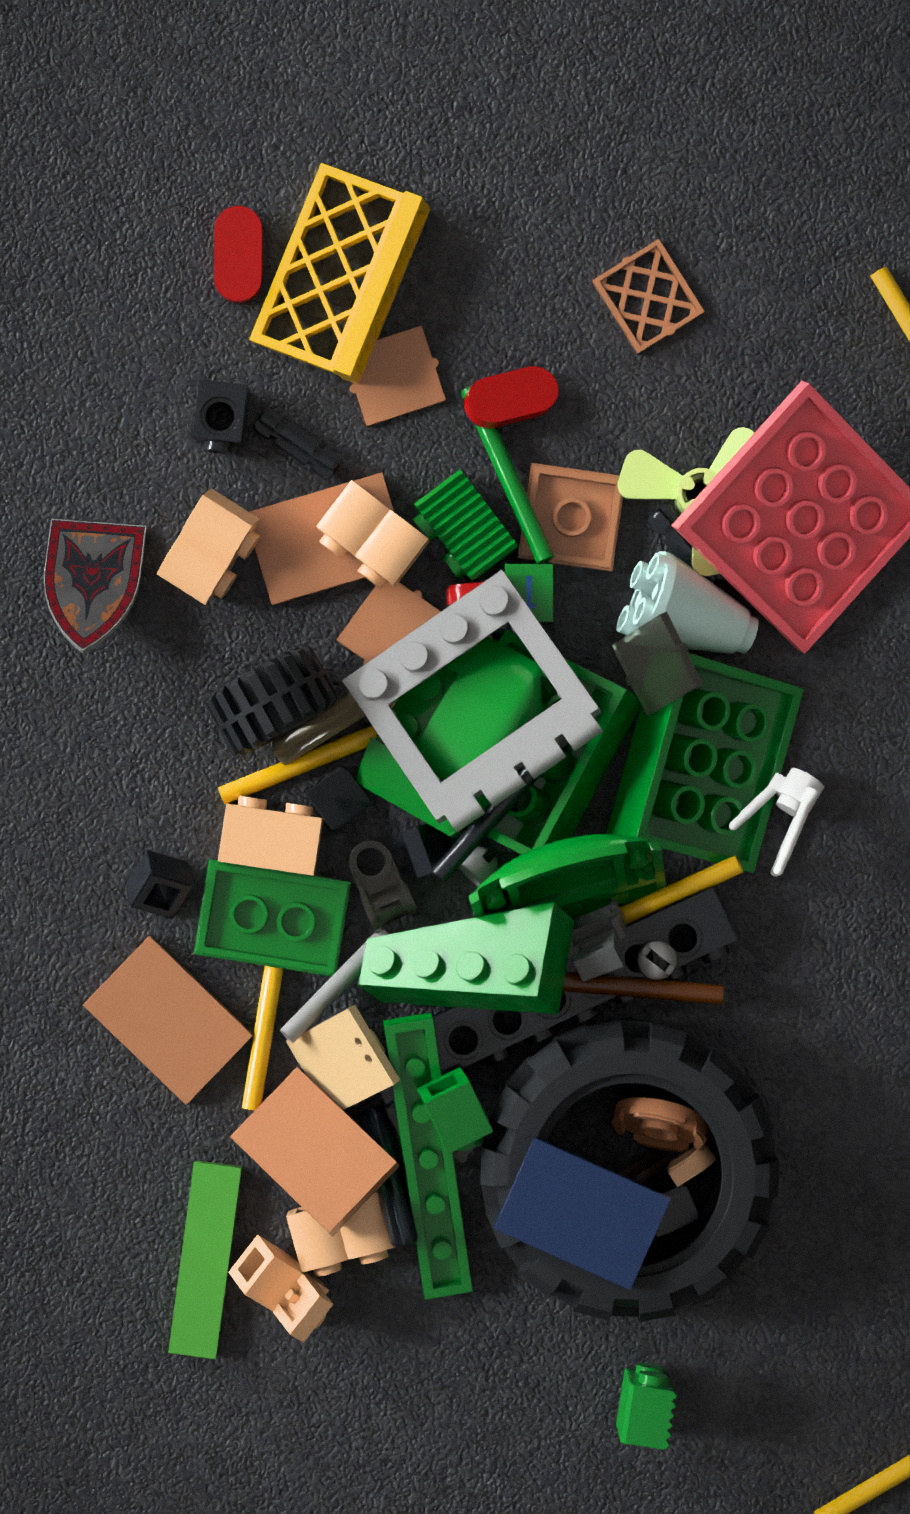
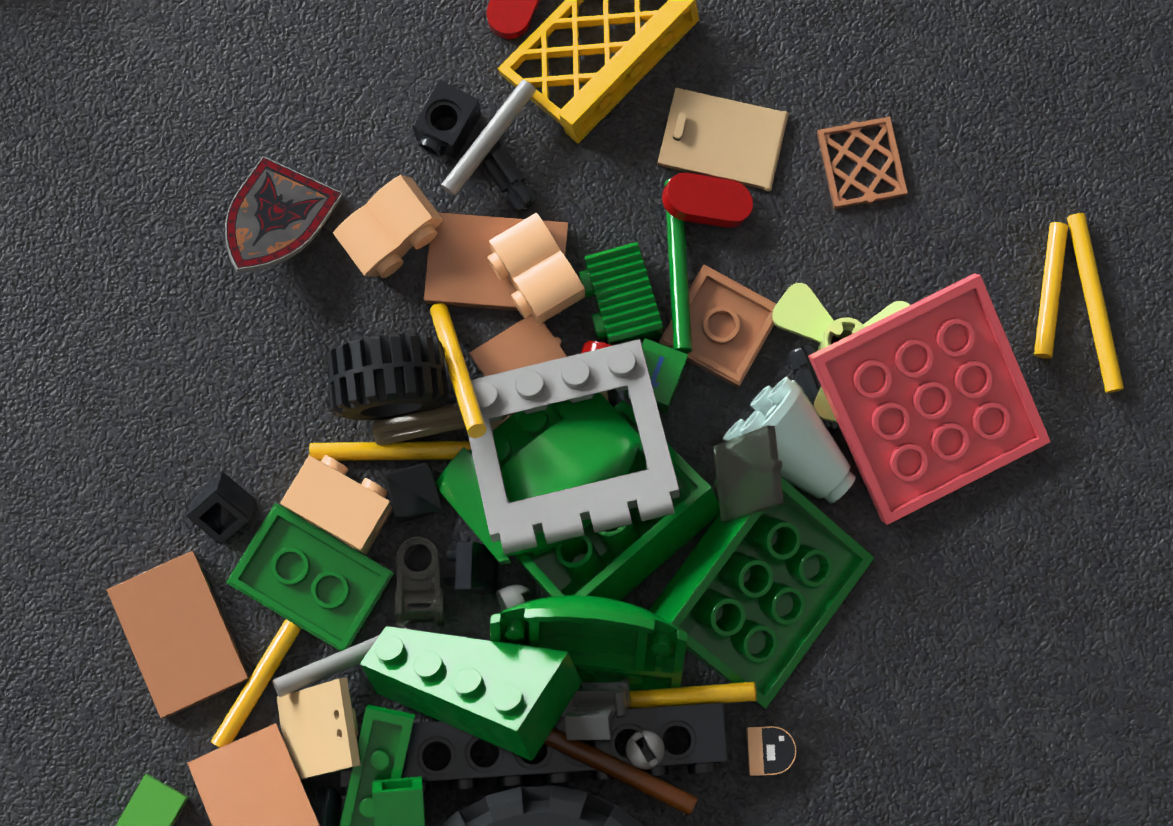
camera: 25 degrees right, 10 degrees down
nougat piece [350,326,446,427] -> none
black piece [432,738,569,882] -> none
white plant [729,768,824,877] -> none
none -> yellow bar [430,303,487,438]
none -> light grey bar [440,79,536,197]
none -> tan container [657,88,789,191]
none -> tile [746,726,796,776]
none -> yellow bar [1034,222,1068,359]

